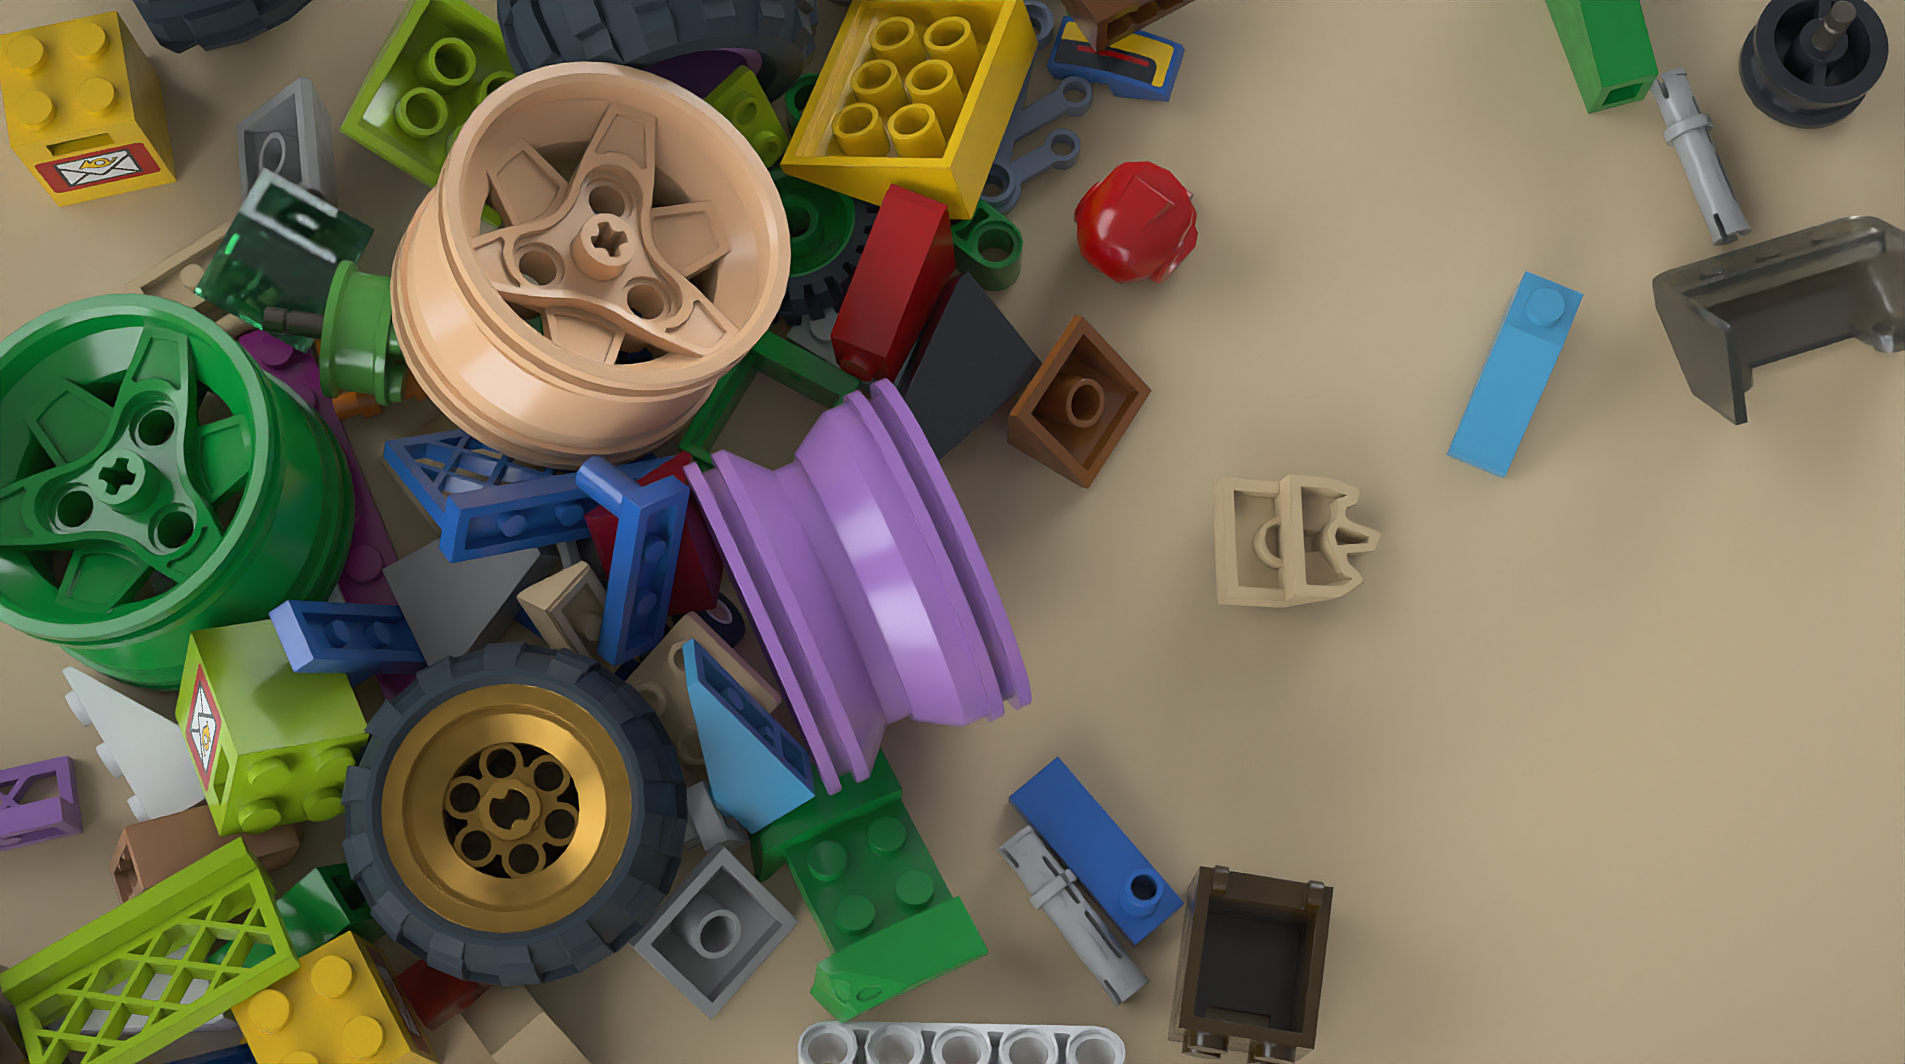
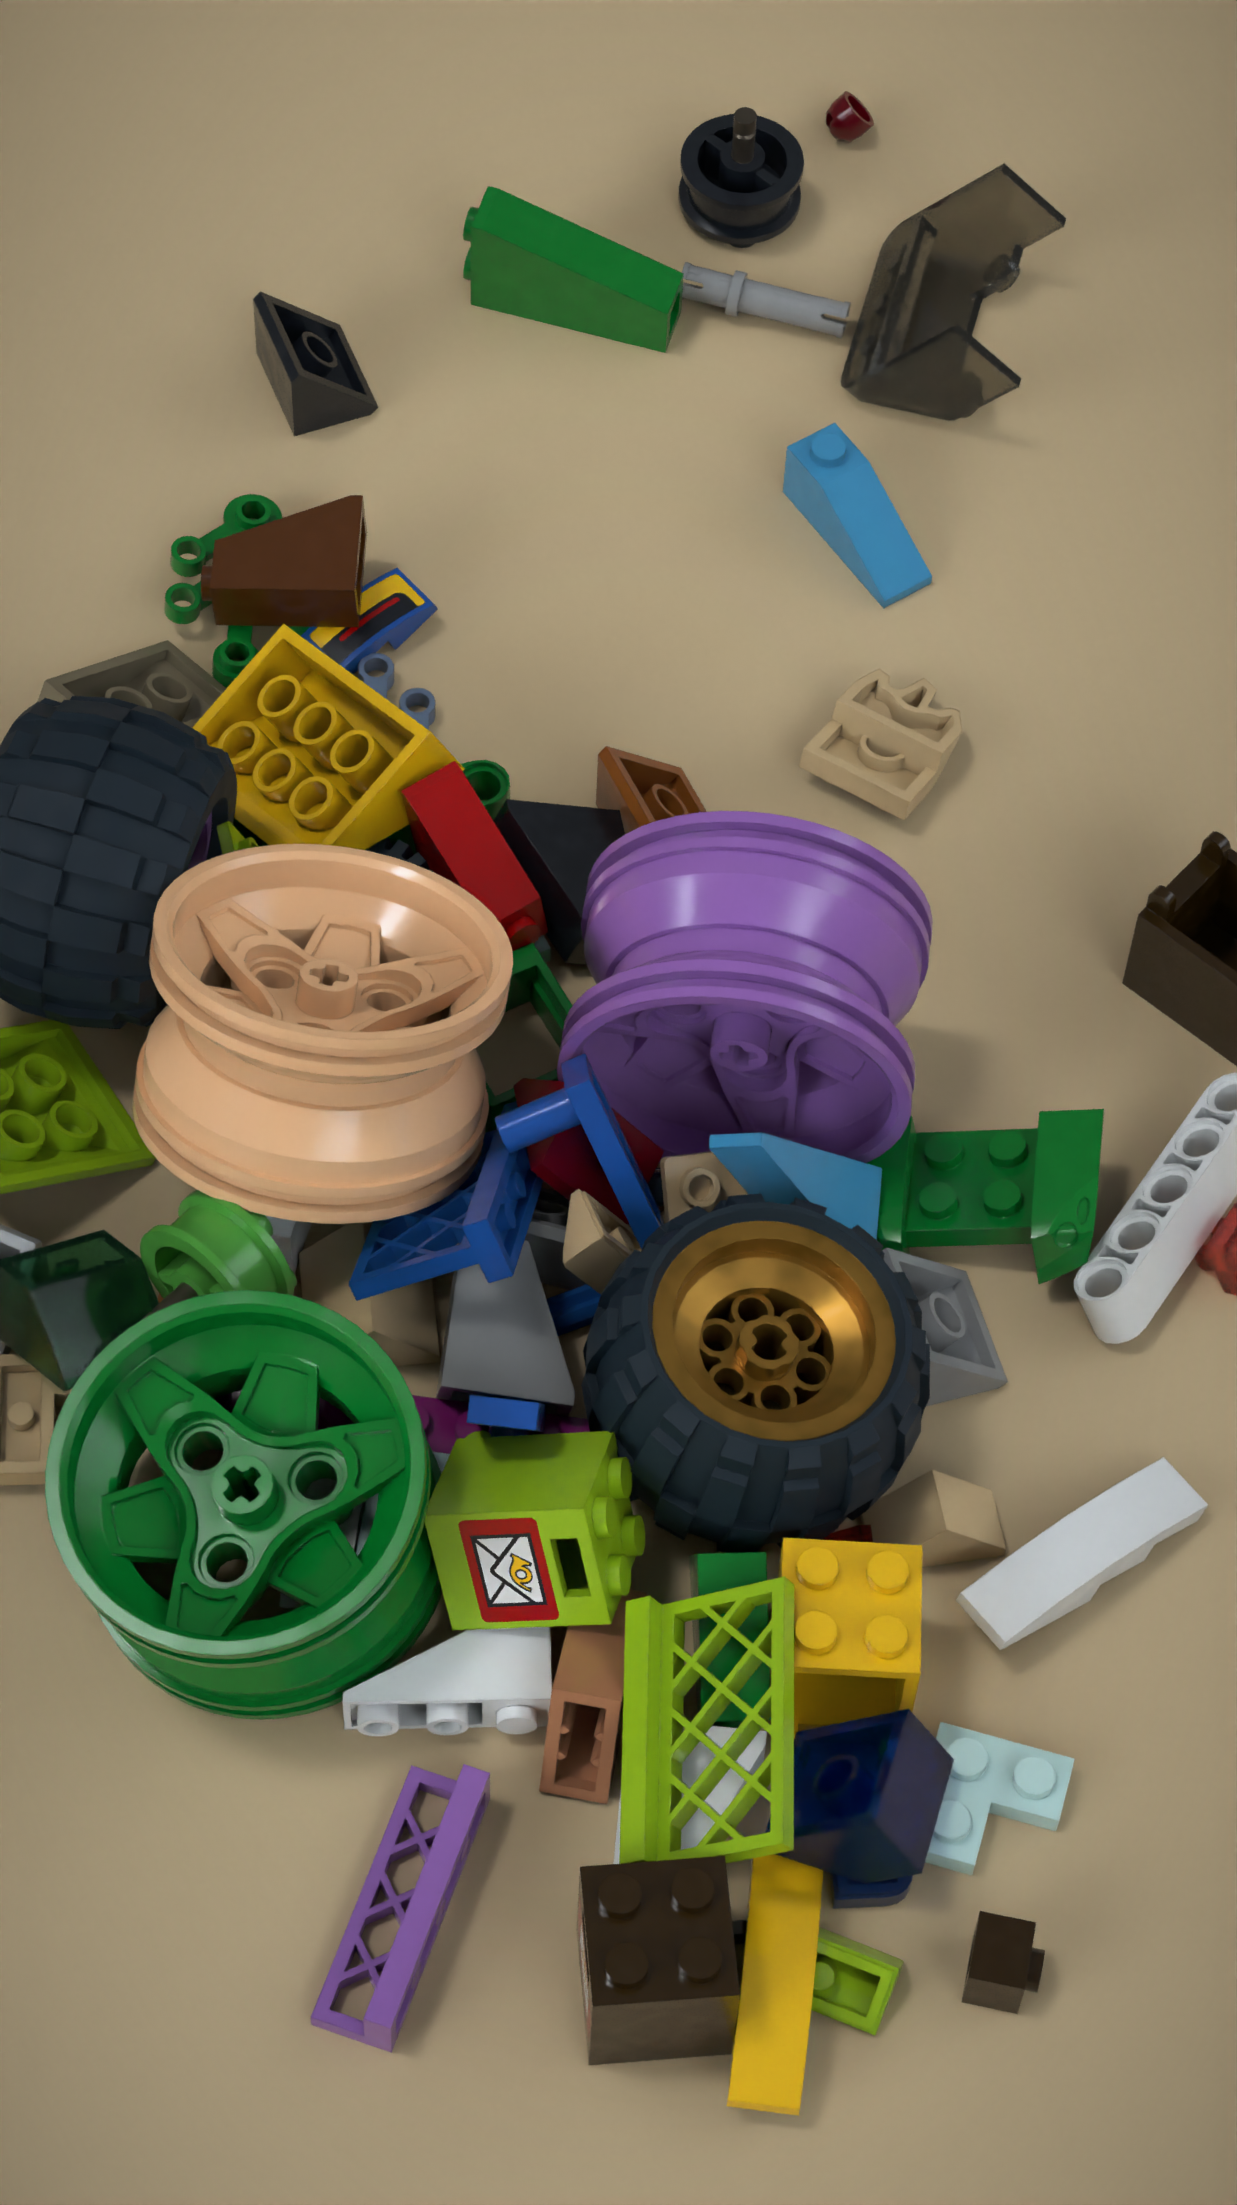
camera: 60 degrees left, 15 degrees down
light grey pin [997,825,1150,1007] -> none
blue piece [1009,756,1184,948] -> none
red helmet [1073,161,1198,284] -> none

